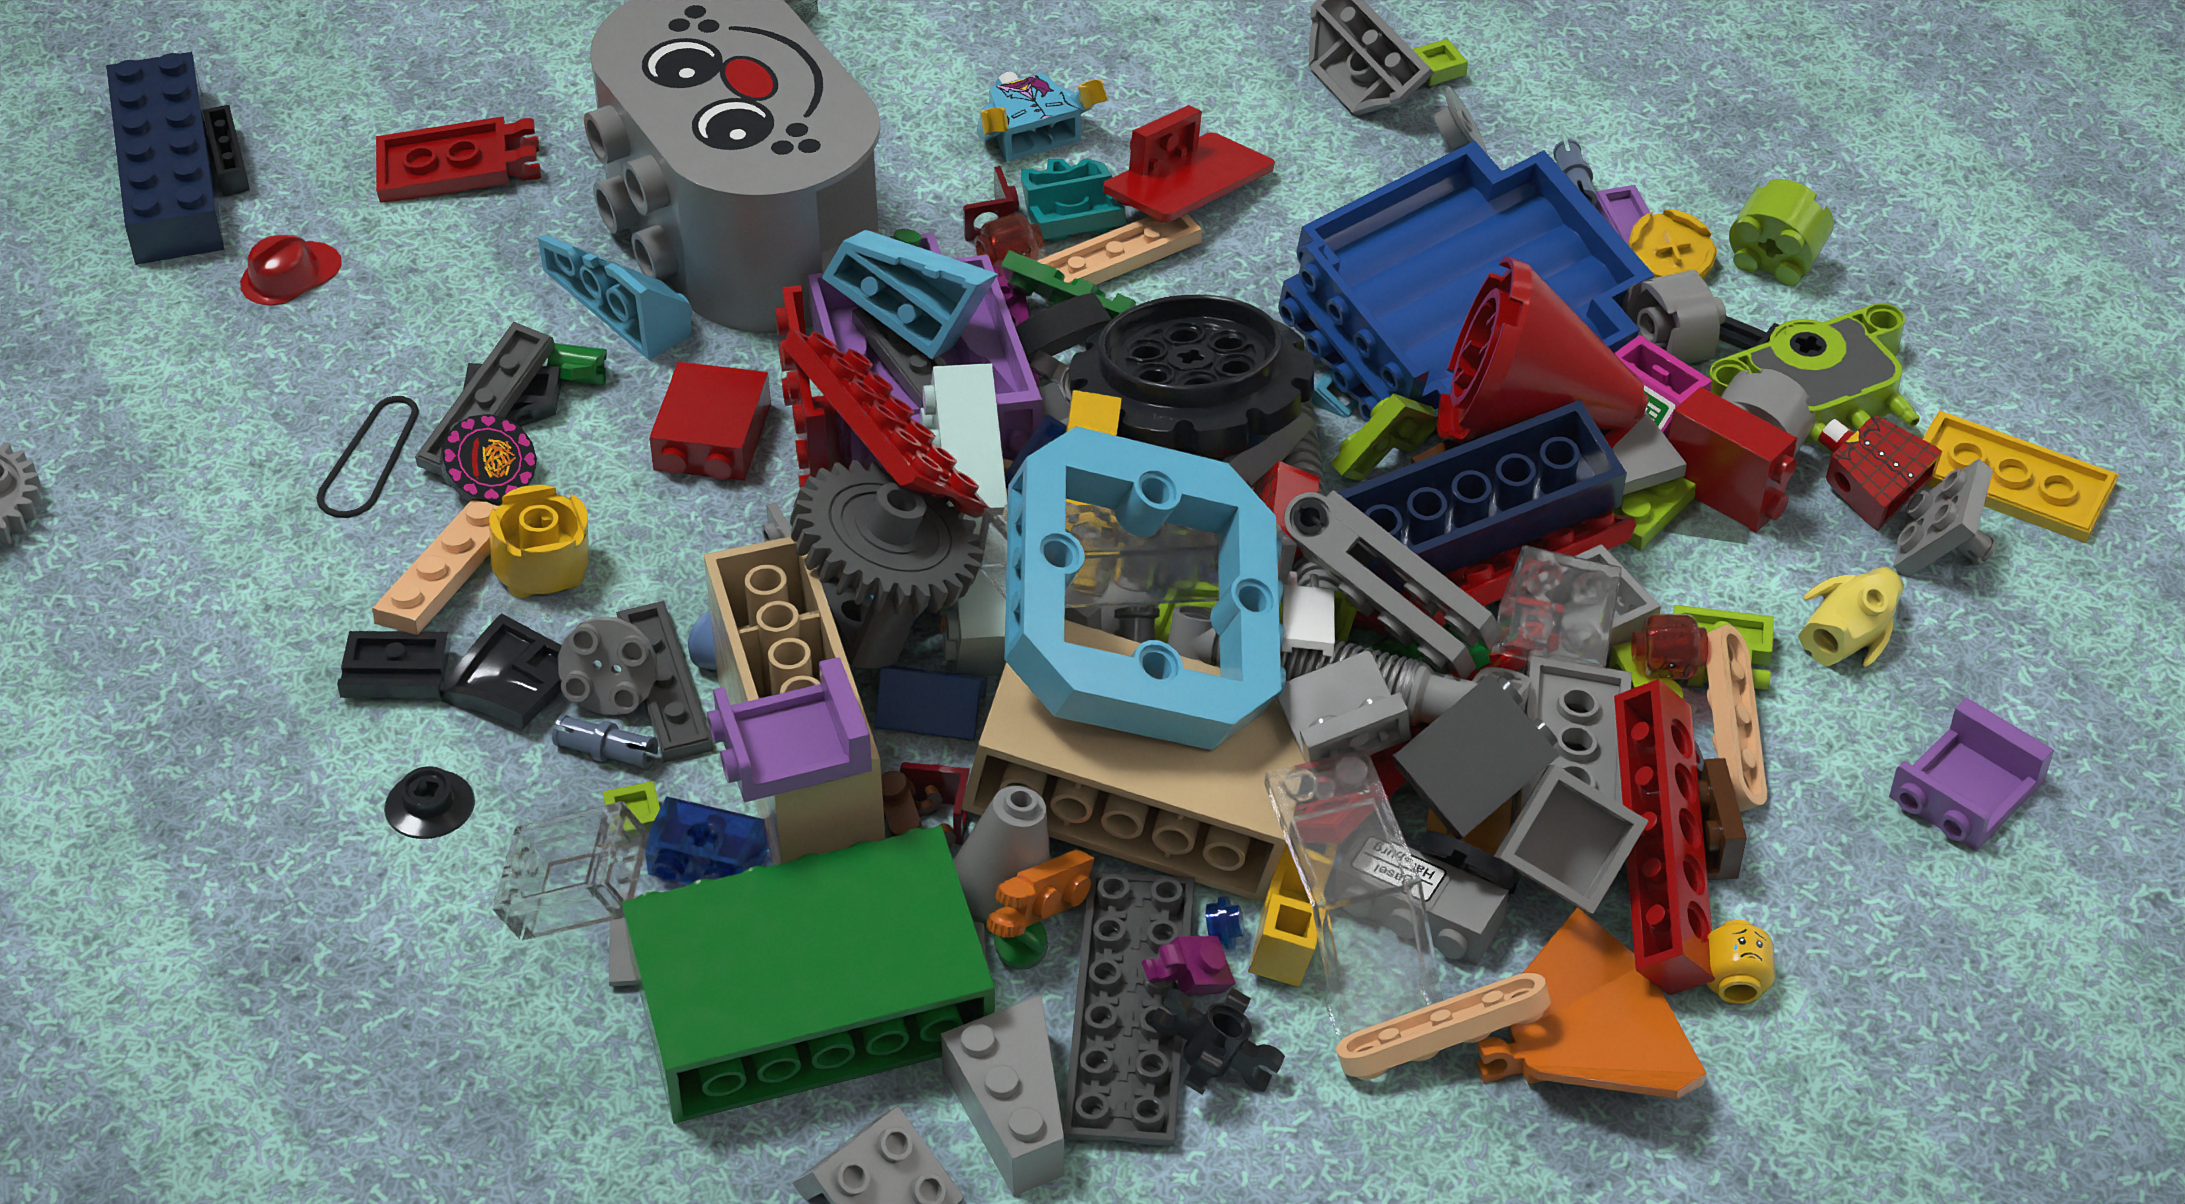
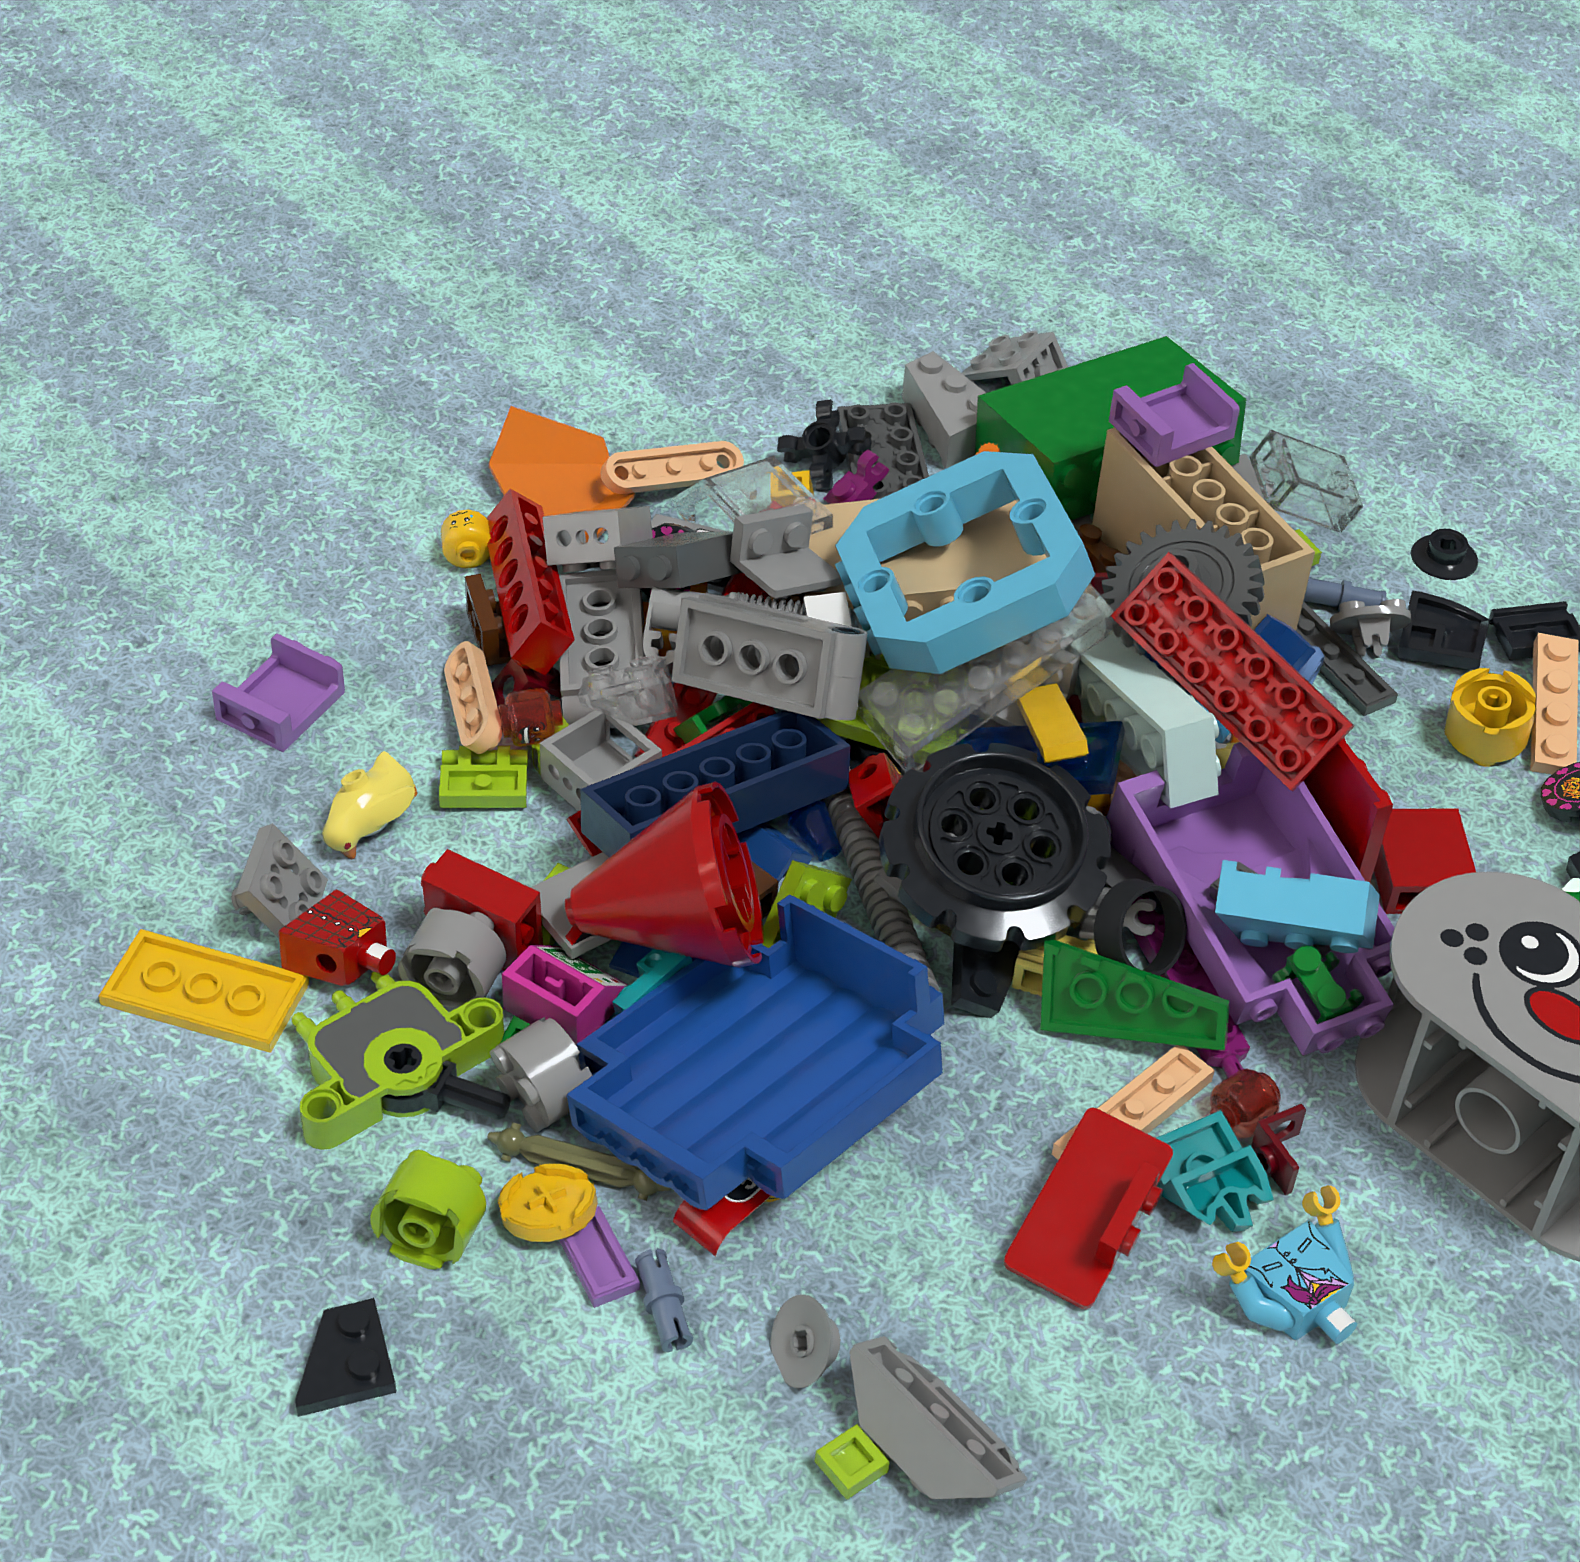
camera: 165 degrees right, 0 degrees up
none -> black wing [295,1298,397,1417]

